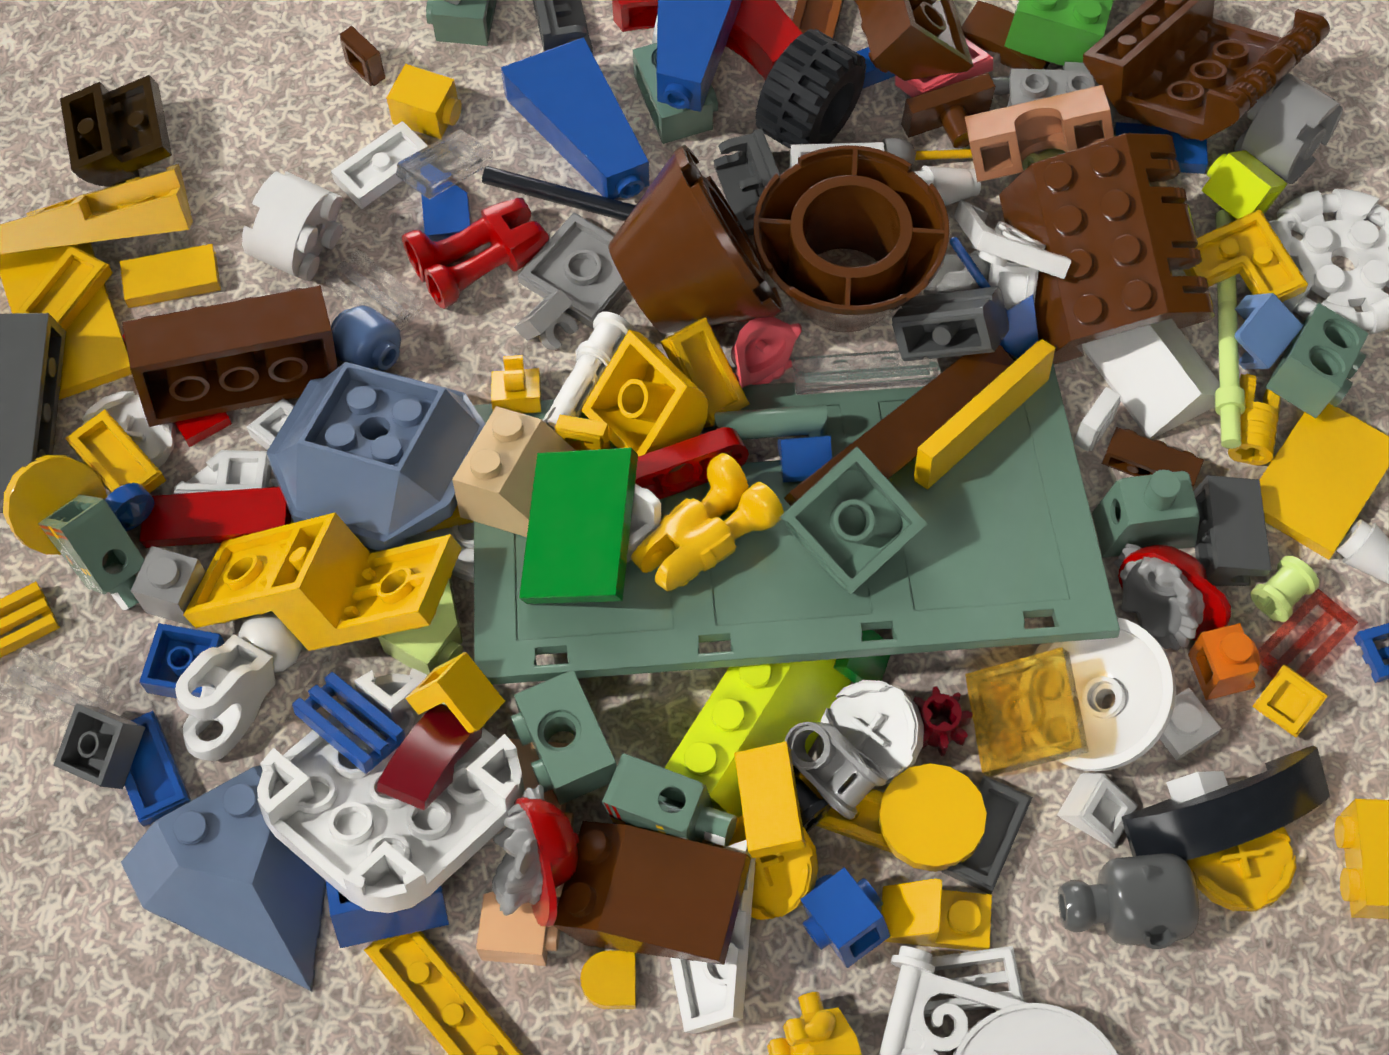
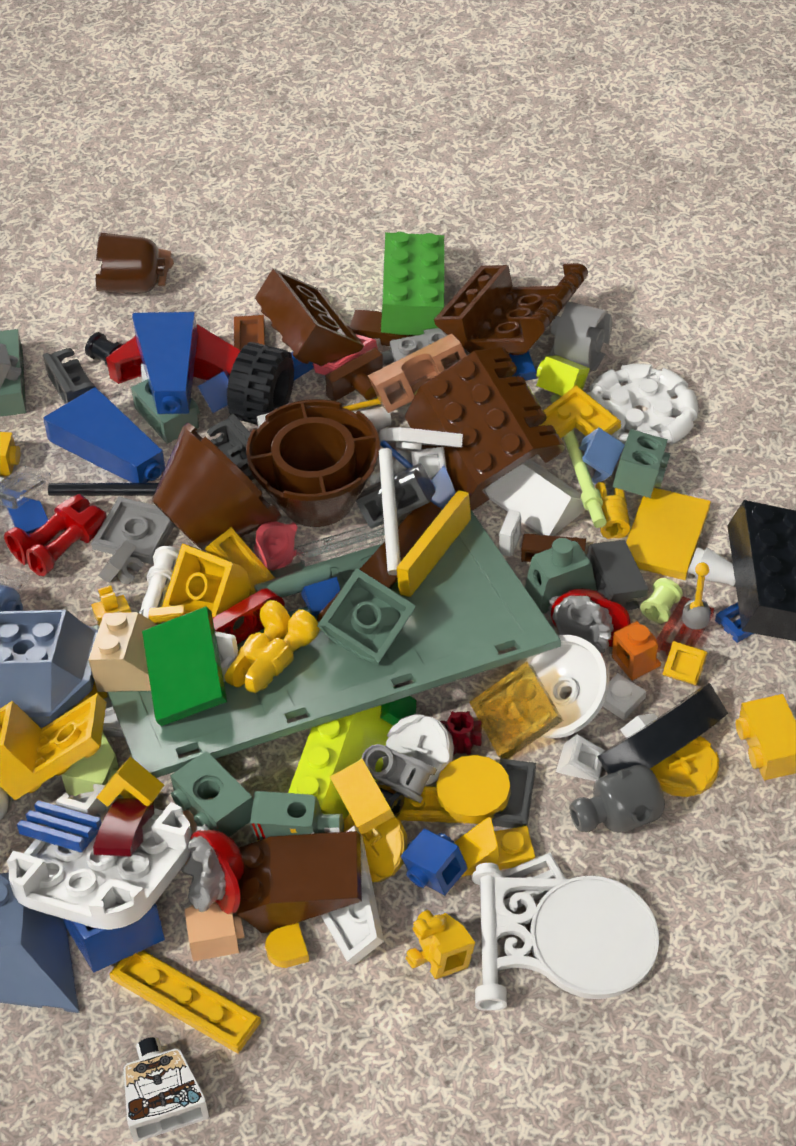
camera: 15 degrees left, 15 degrees down
none -> blue tile [197,370,229,413]
none -> white bar [379,448,401,575]
none -> hinge [682,562,711,629]

